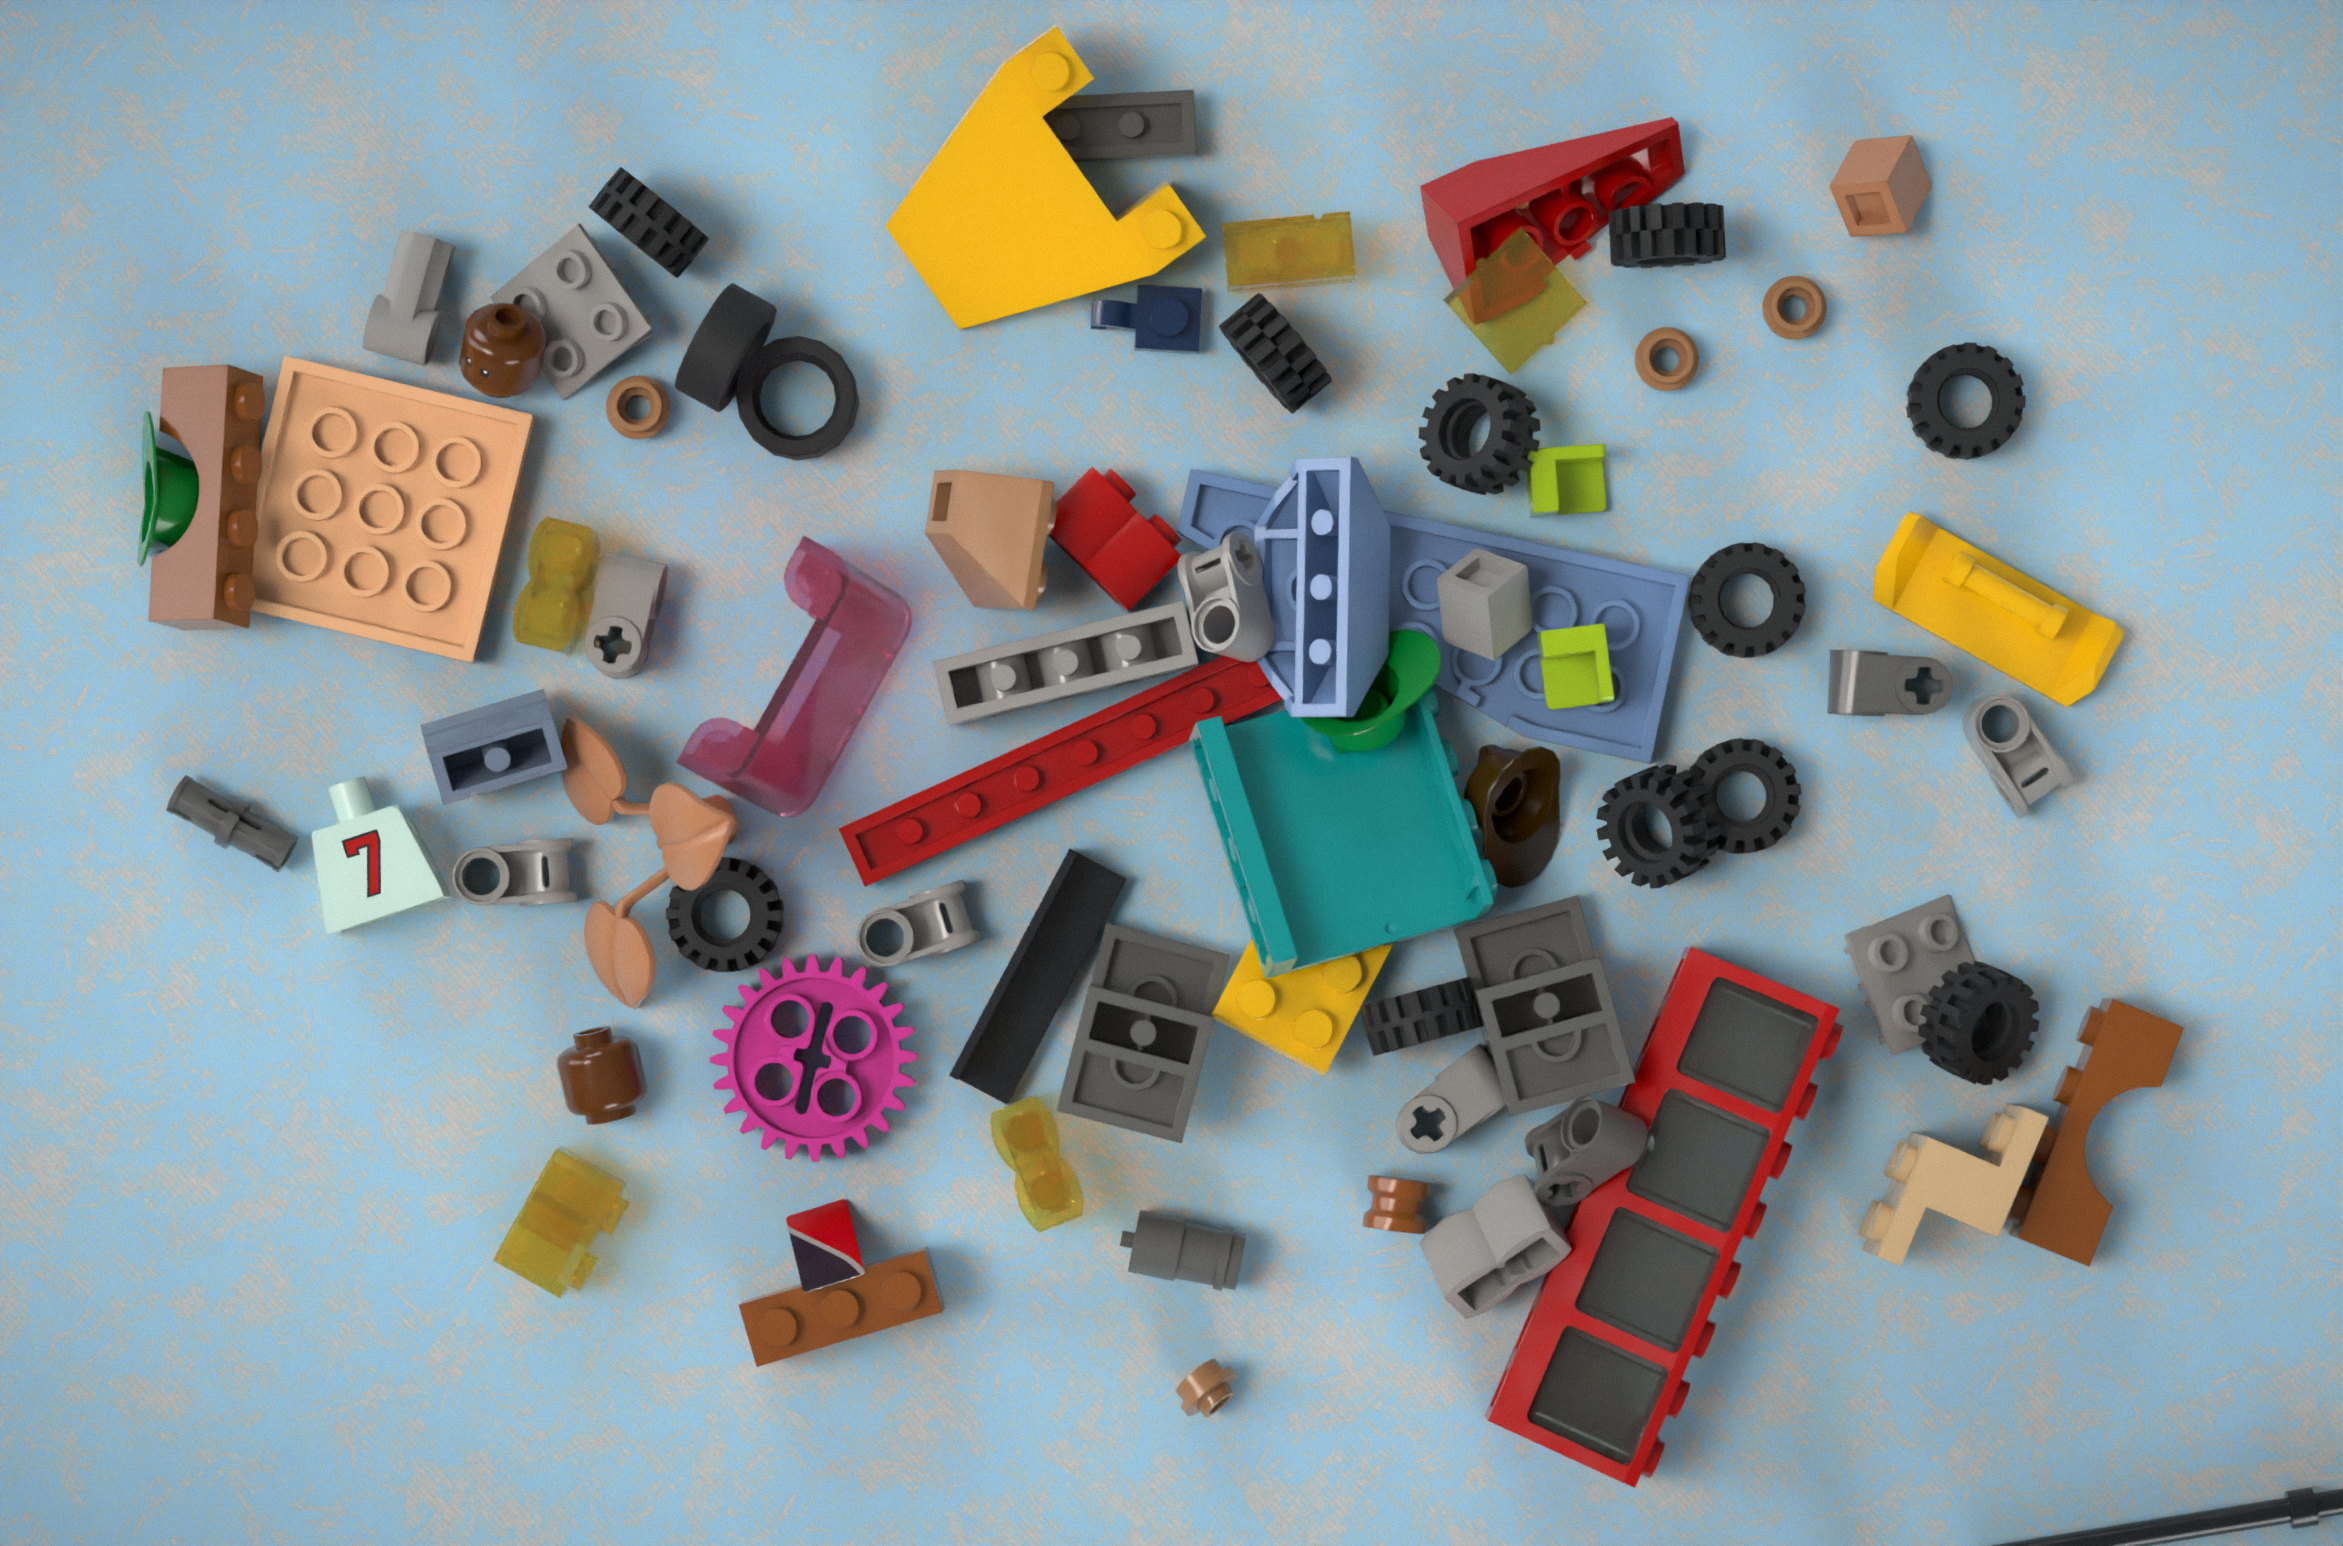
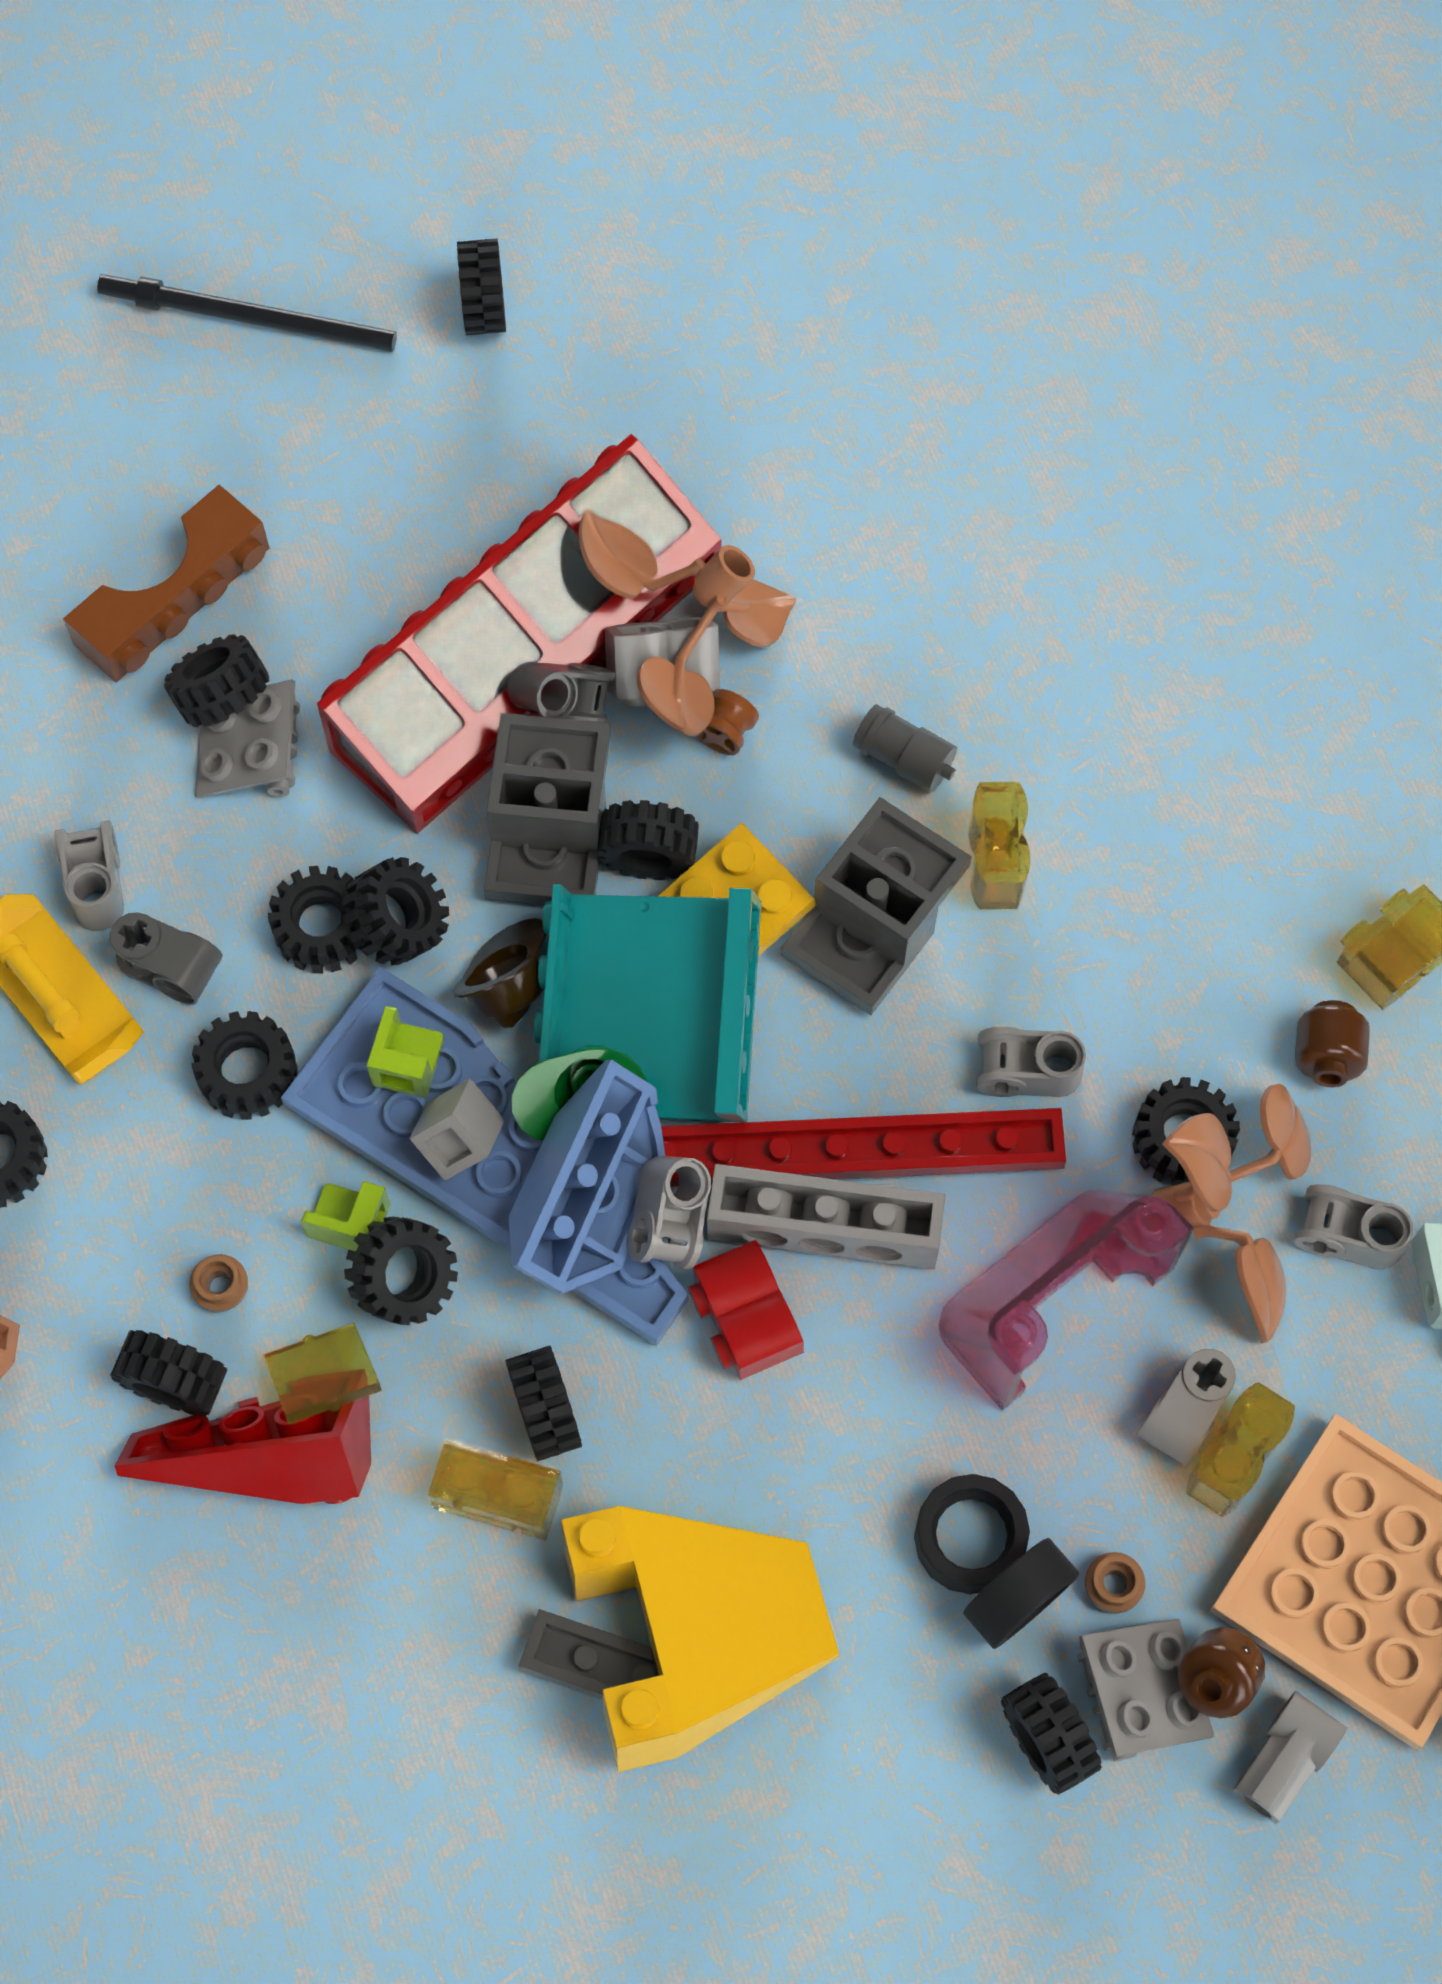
camera: 160 degrees left, 20 degrees down
sand blue brick [420,689,568,805] -> none
dark pink gear [710,954,919,1162] -> none
dark orange brick [739,1246,945,1367] -> none
sticker [786,1199,865,1292] -> none
medium nougat slope [925,470,1057,610] -> none
black panel [949,849,1127,1105] -> none
dark blue plate [1090,285,1202,354] -> none
medium nougat plate [1176,1359,1237,1417] -> none
light grey piece [1396,1043,1506,1154] -> none
medium nougat plate [1762,276,1827,340] -> none
tan bracket [1859,1104,2049,1266] -> none
none -> nougat plant [579,507,796,736]

